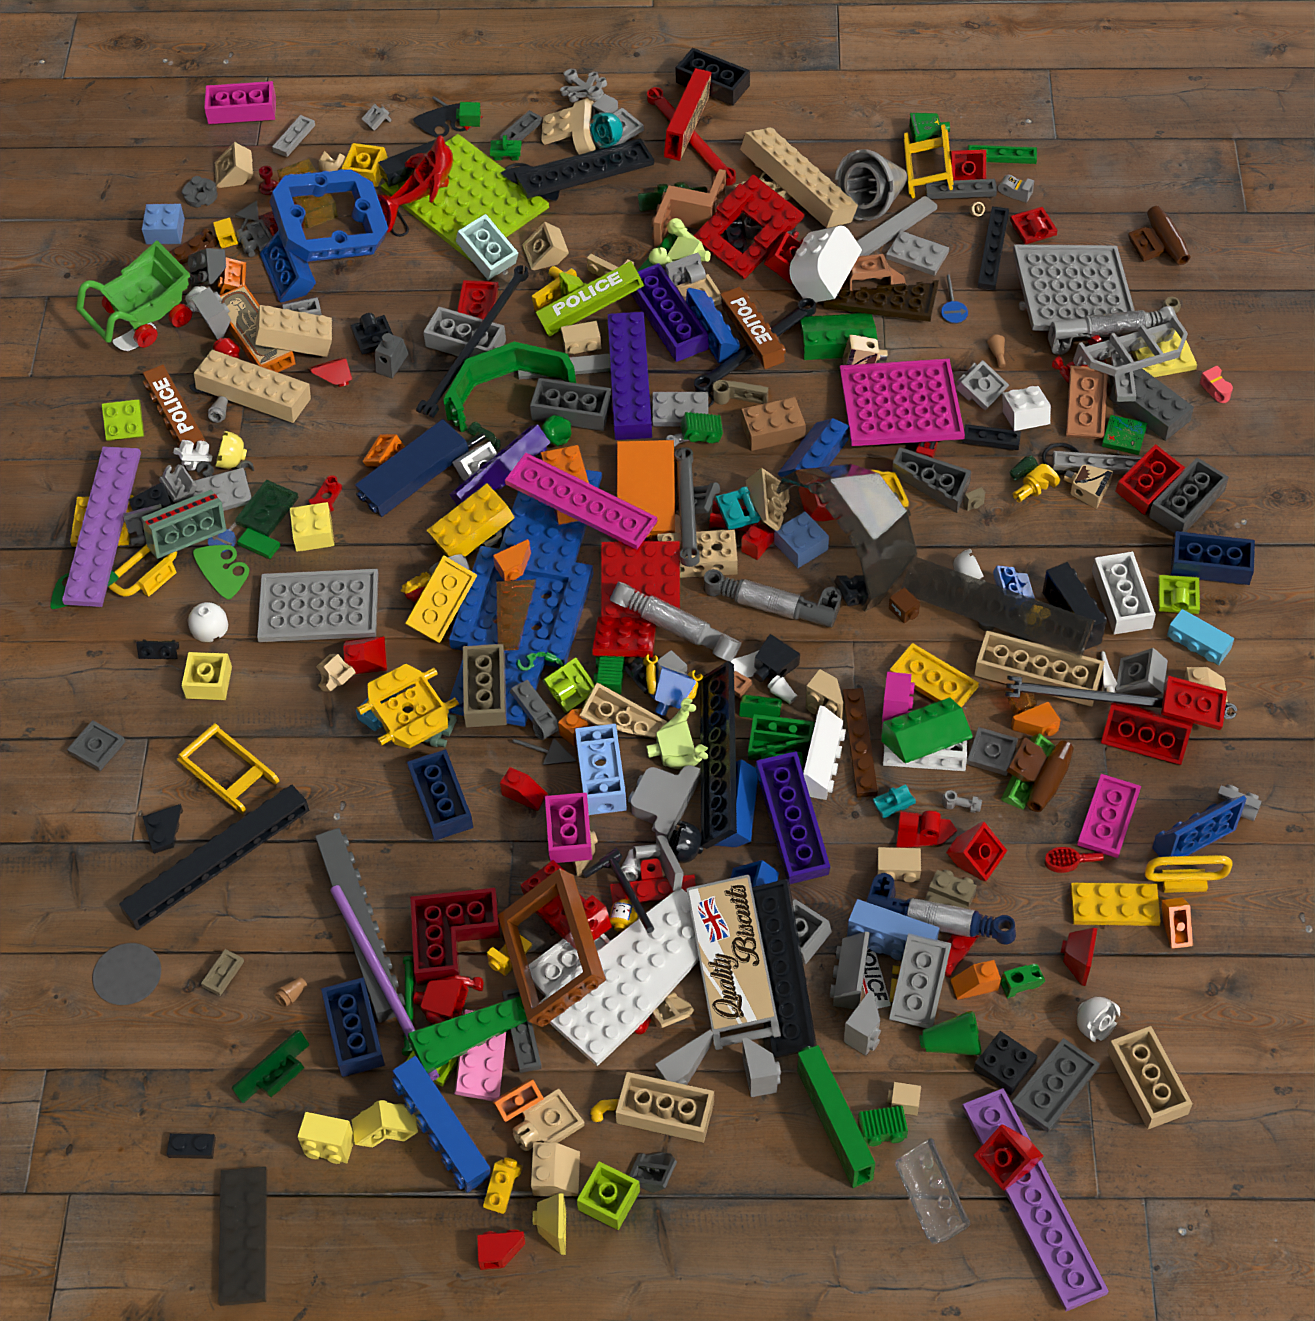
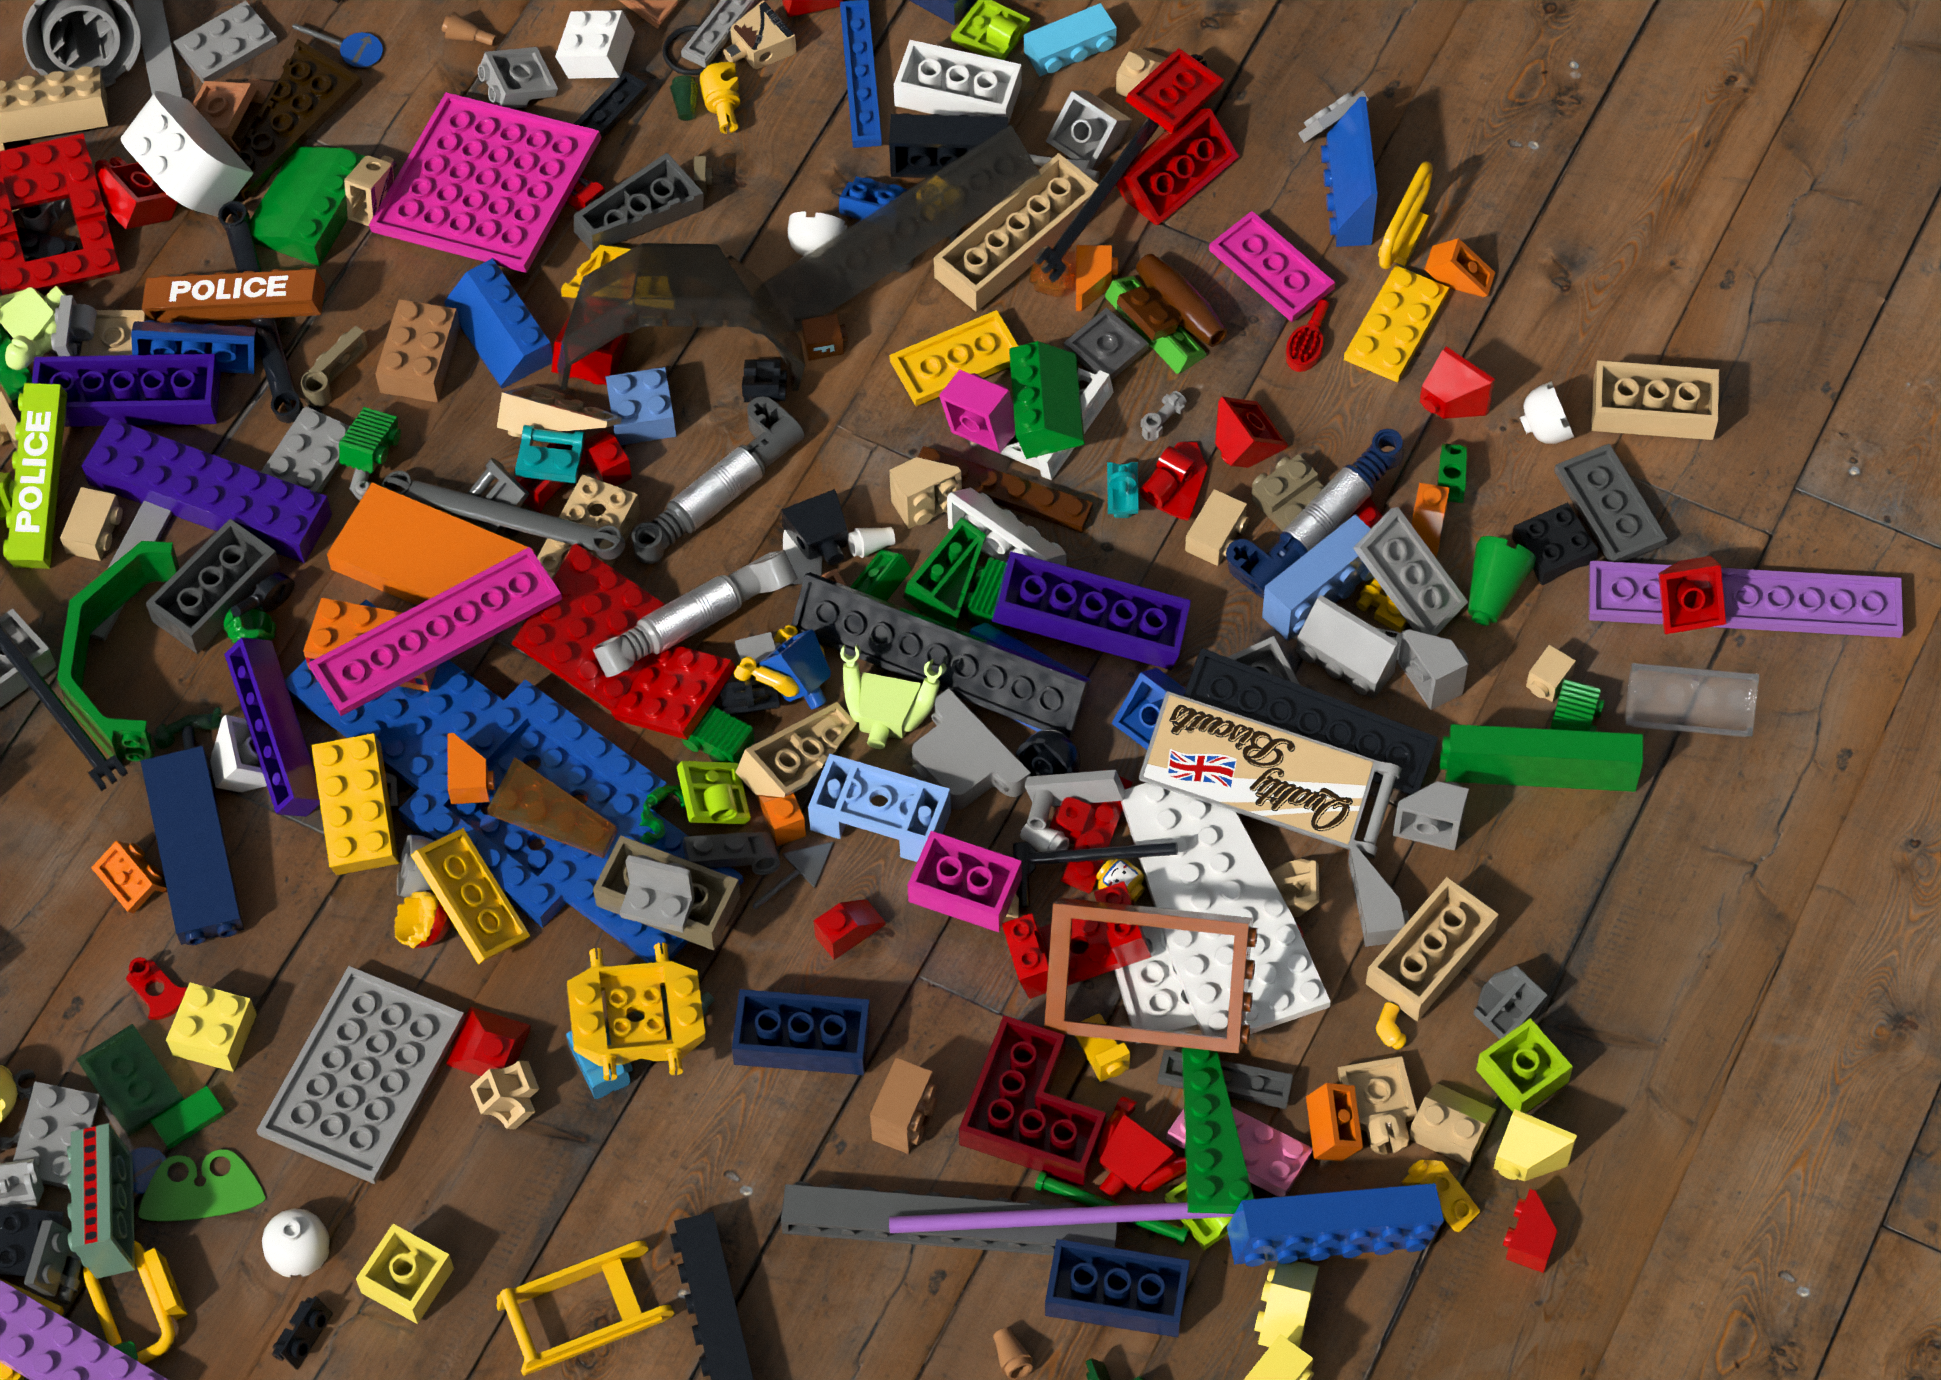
camera: 65 degrees left, 5 degrees up
none -> black piece [231,572,295,617]
none -> light grey bracket [620,855,695,933]
none -> blue plate [840,0,882,148]
none -> medium nougat brick [870,1058,937,1154]

